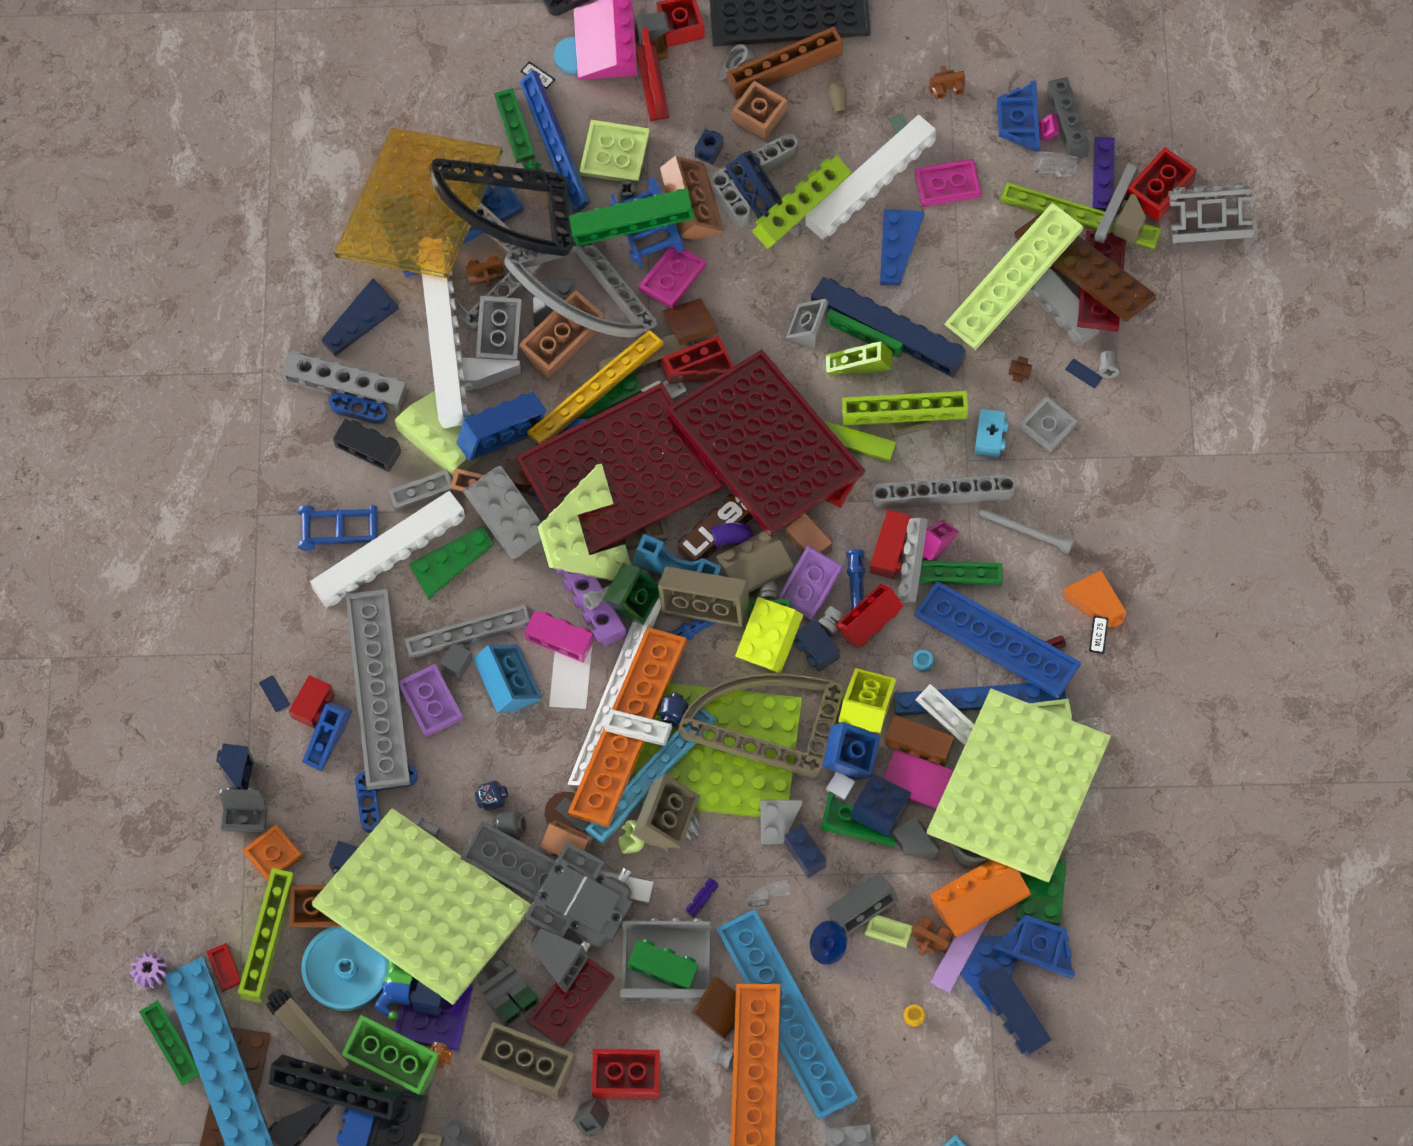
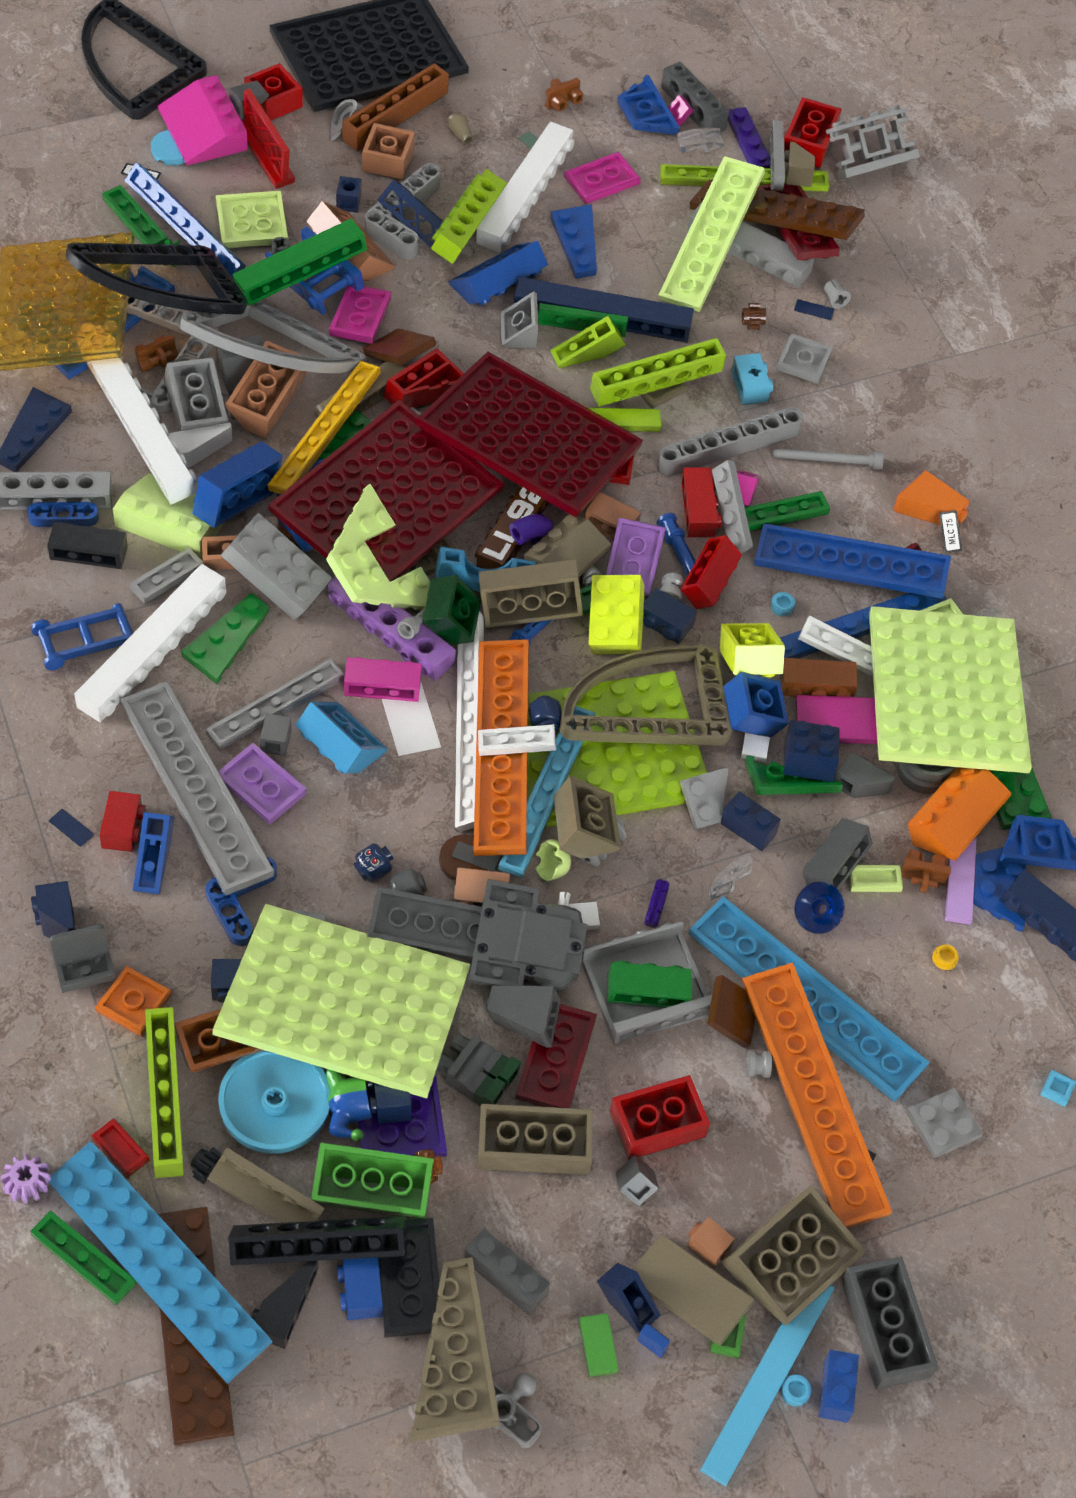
camera: 30 degrees left, 10 degrees down
none -> blue slope [448,240,548,305]

